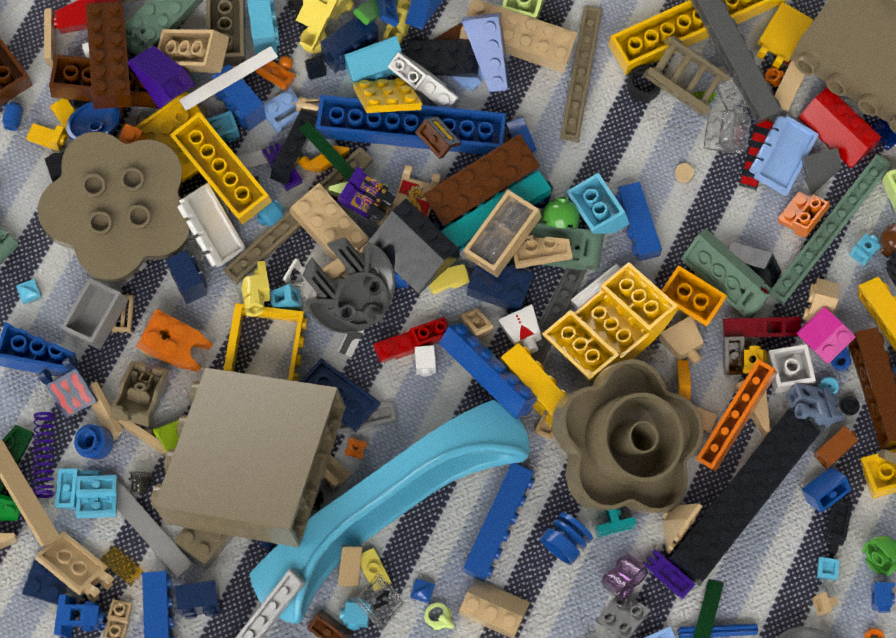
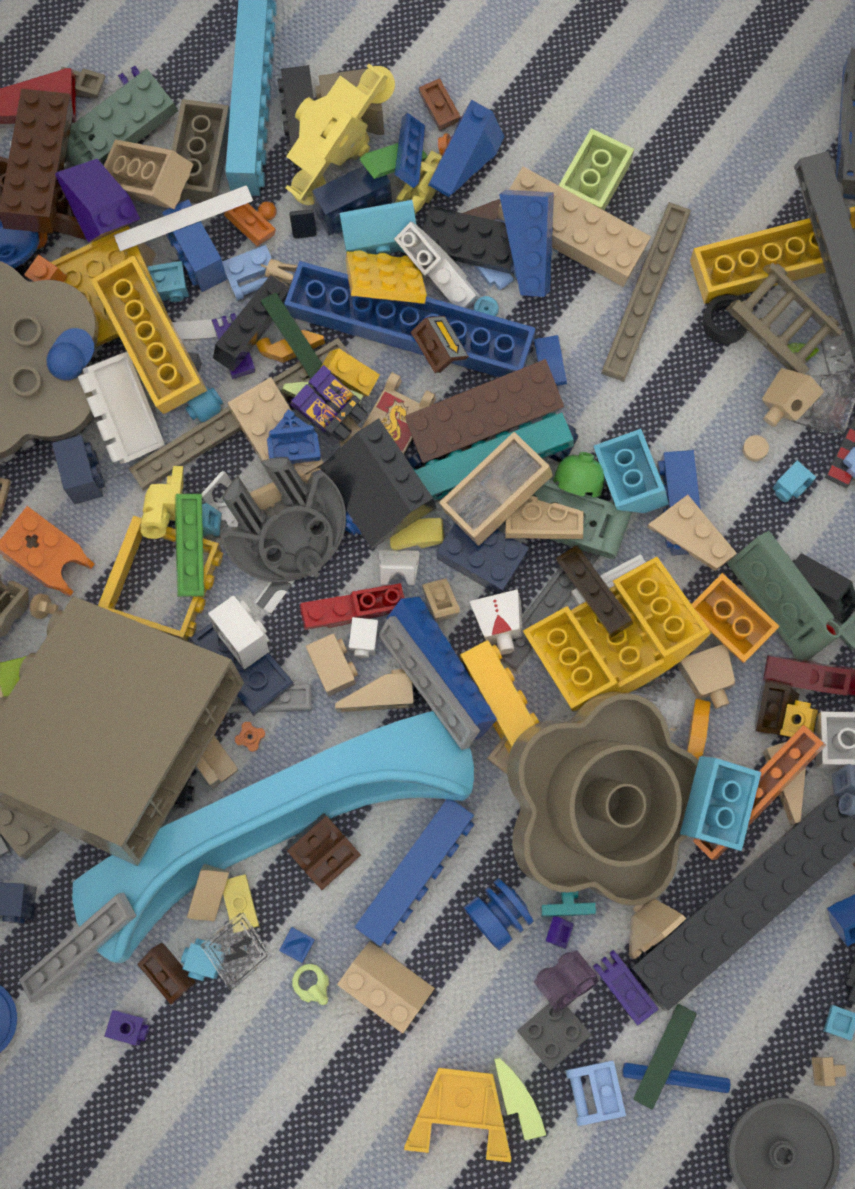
camera: 15 degrees right, 5 degrees up
none -> tan plate [30,593,59,619]
none -> blue cap [46,328,94,380]
none -> bright green tile [175,494,204,597]
none -> white brick [208,595,270,669]
none -> blue slope [267,409,321,464]
none -> reddish brown slope [285,813,361,890]
none -> tan brick [306,633,358,697]
none -> yellow brick [321,348,380,397]
none -> tan slope [335,669,414,713]
none -> light grey tile [378,616,480,750]
none -> white piece [379,550,420,585]
none -> medium azure tile [474,296,499,316]
none -> dark purple tile [546,916,574,949]
none -> dark brown plate [555,545,633,638]
none -> tan wing [647,495,737,571]
none -> medium azure slope [680,756,761,851]
none -> tan torso [762,368,824,427]
none -> medium azure brick [773,460,816,502]

